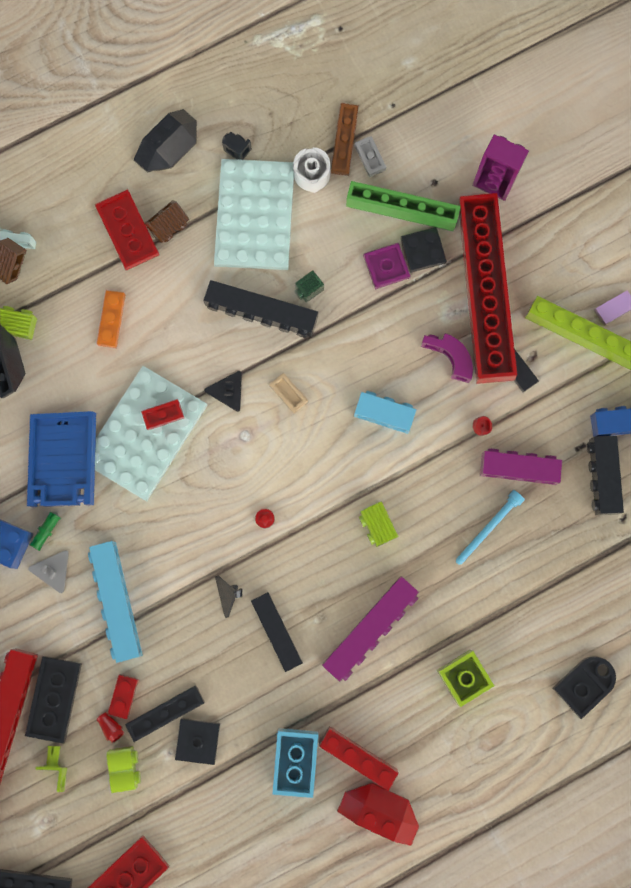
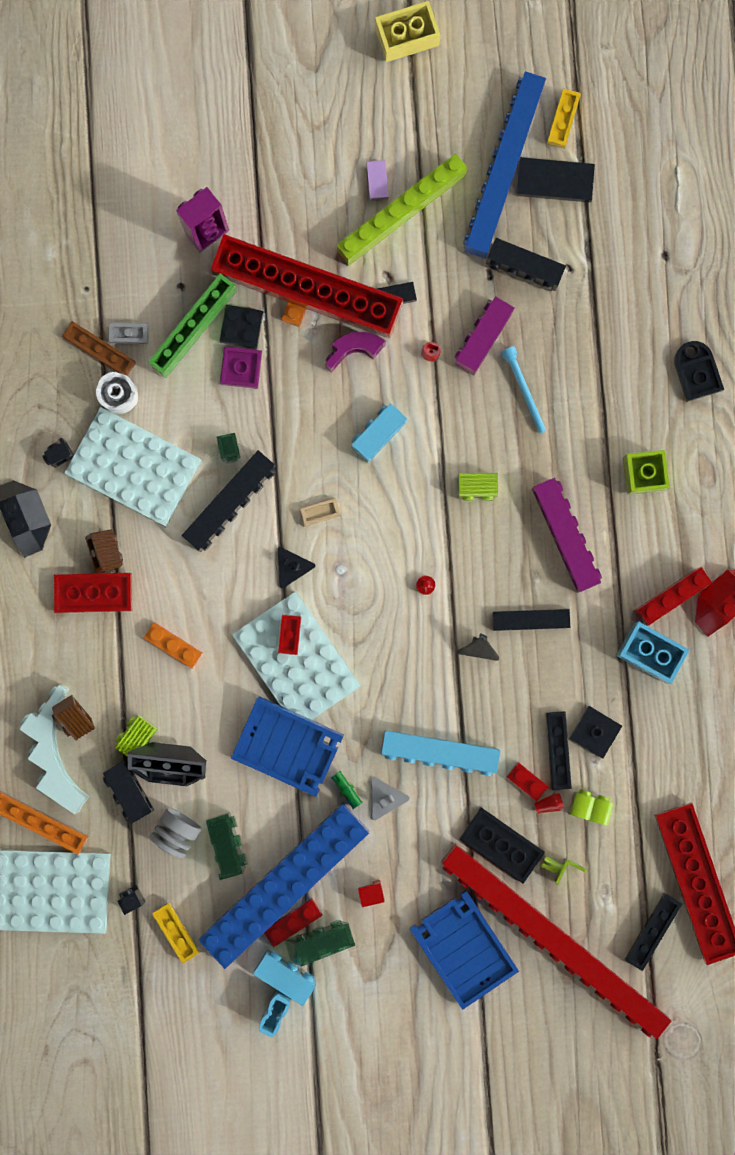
camera: 70 degrees left, 5 degrees up
none -> orange plate [282,302,306,328]

